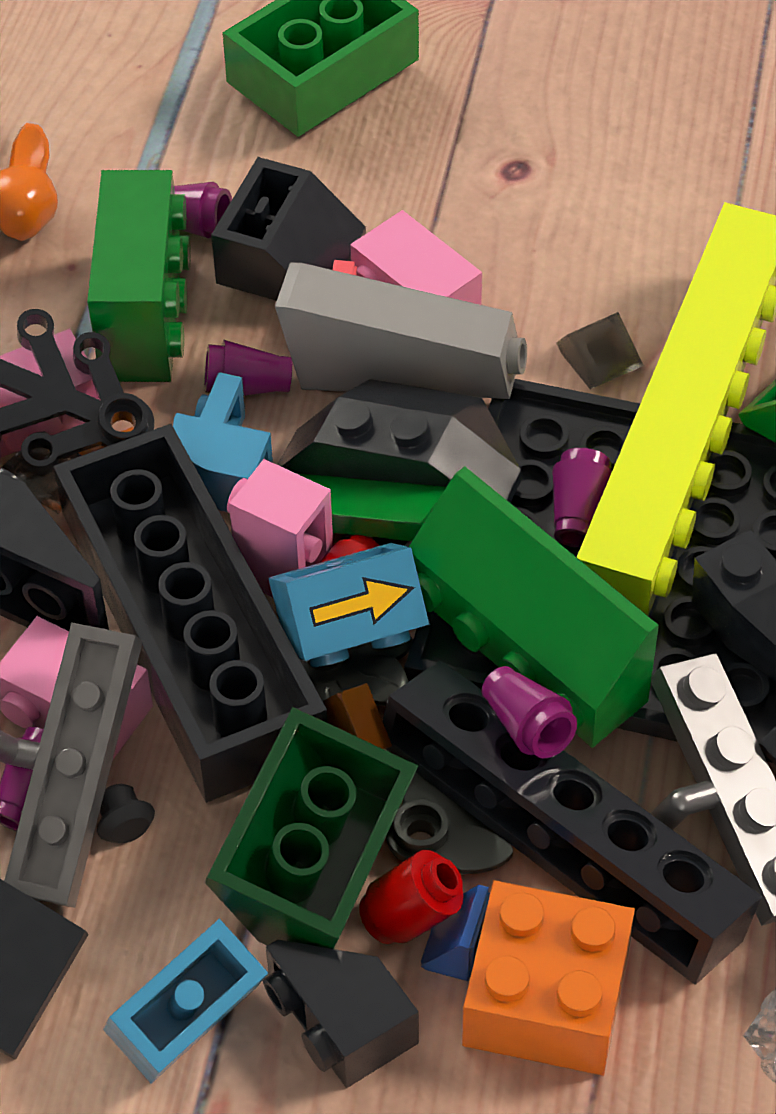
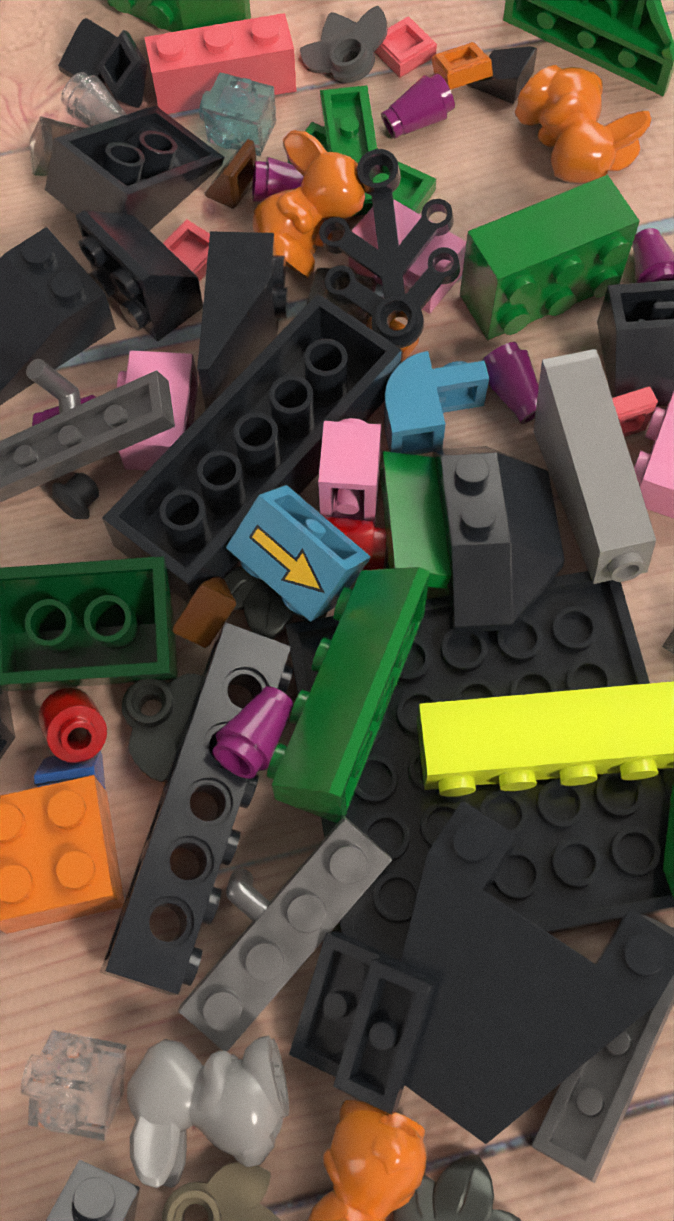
camera: 65 degrees right, 15 degrees up
magenta cone [553,448,612,547] -> none

